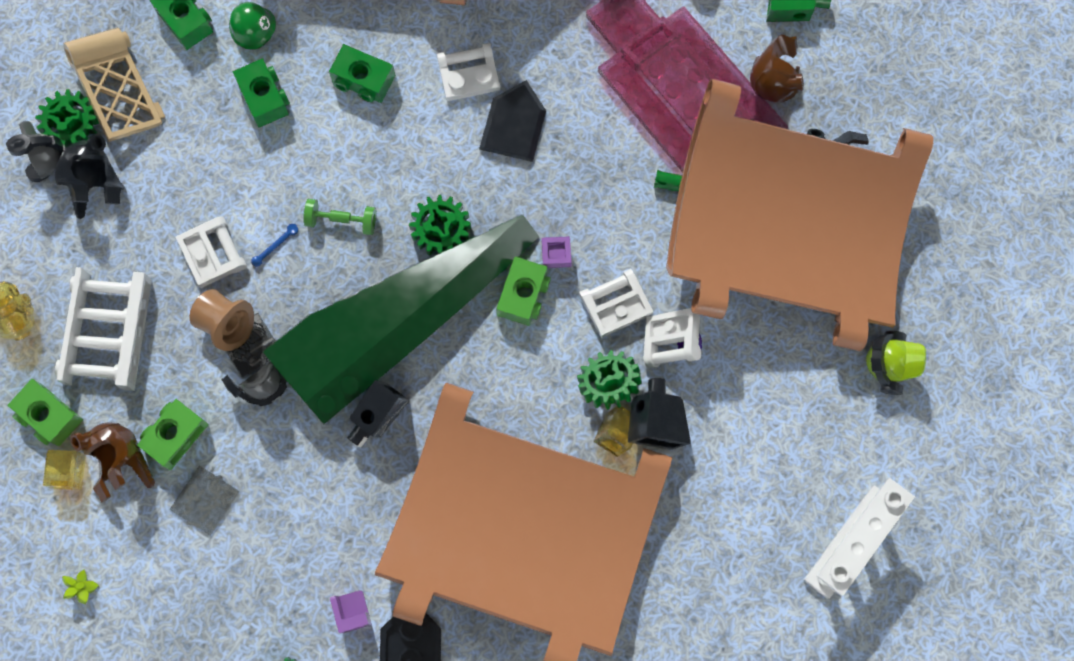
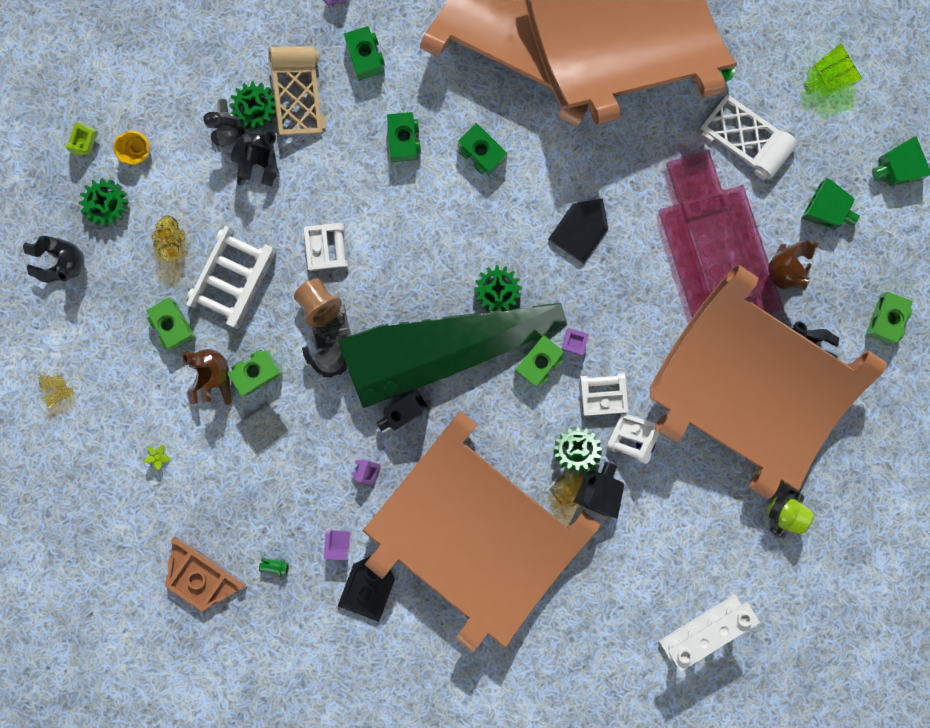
camera: 20 degrees right, 10 degrees up
clear yellow panel [43,450,86,490] -> none
green helmet [229,2,276,50] -> none
blue hinge [251,224,298,267] -> none
bright green wheel [303,198,377,235] -> none
white plate [437,43,500,101] -> none
green pin [654,170,682,192] -> none
none -> medium lavender tile [351,459,381,486]
none -> bright green brick [865,292,913,344]

